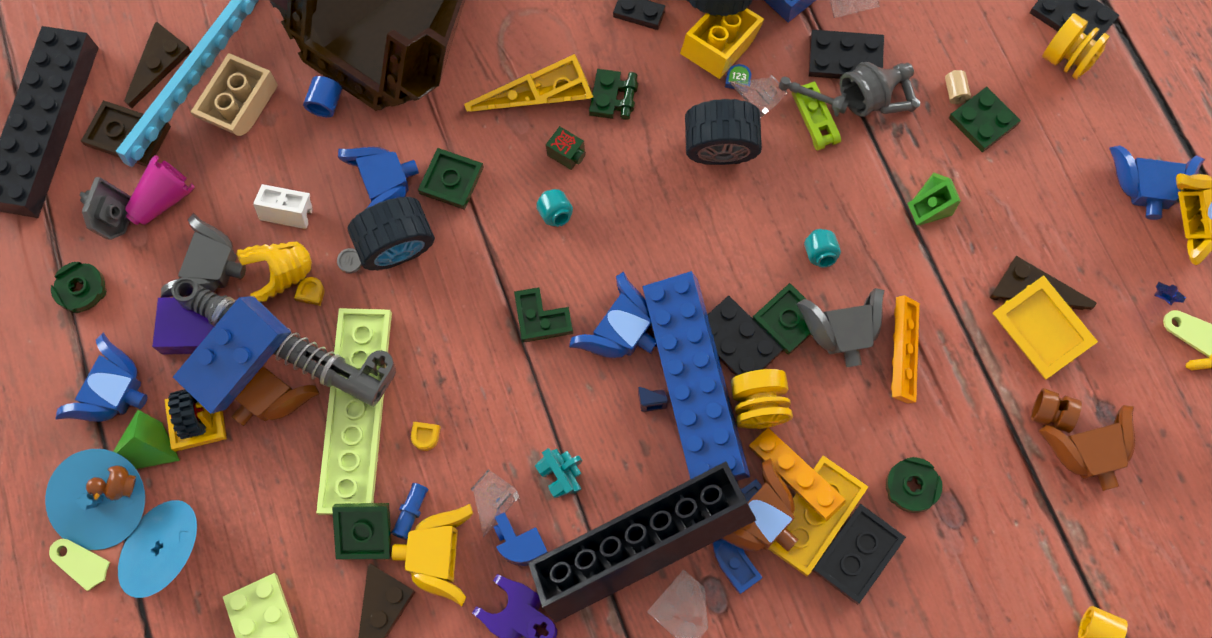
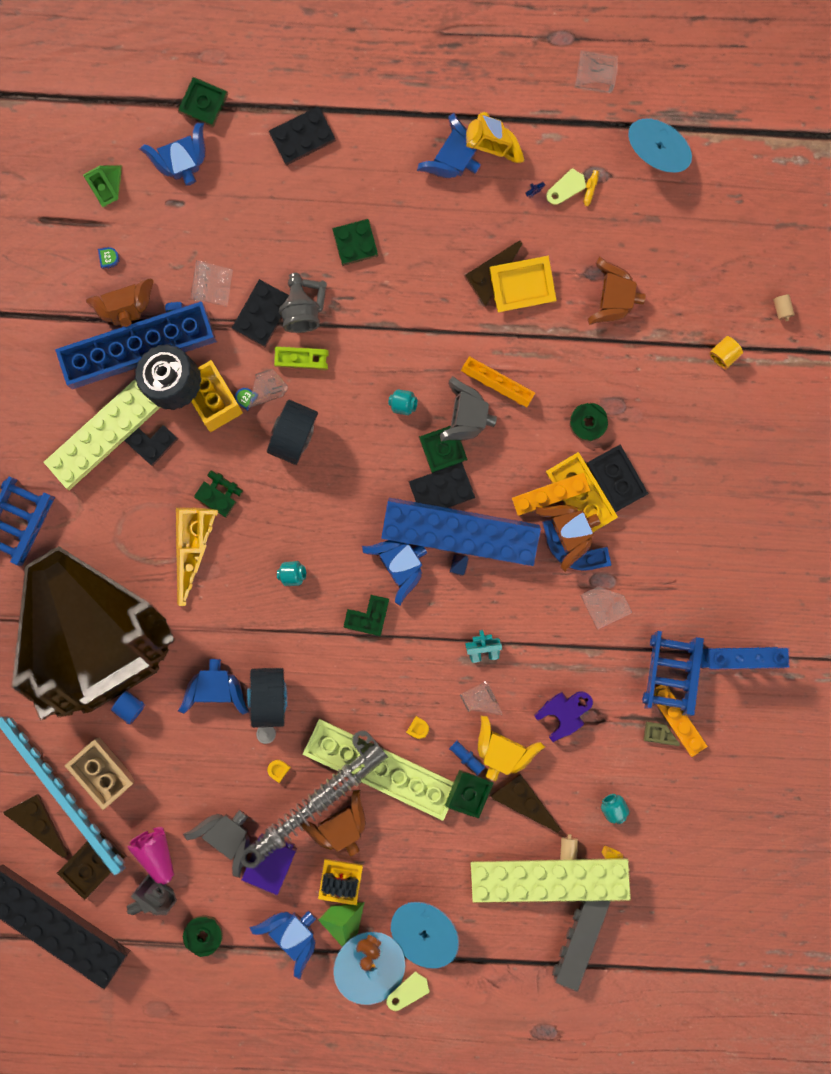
camera: 75 degrees left, 15 degrees up
blue brick [173,296,291,414] -> none
yellow hair [236,241,312,302] -> none
white hinge [253,184,312,229] -> none
dark green plate [418,148,484,210] -> none
blue brick [493,512,548,566] -> none
black brick [528,461,756,623] -> none
dark green brick [546,126,586,170] -> none
yellow wheel [730,369,793,429] -> none
dark grey piece [779,77,850,117] -> none
bright green slope [907,172,961,225] -> none
tan piece [945,70,971,104] -> none
dark orange wheel [1031,388,1082,433] -> none
yellow wheel [1042,13,1110,80] -> none

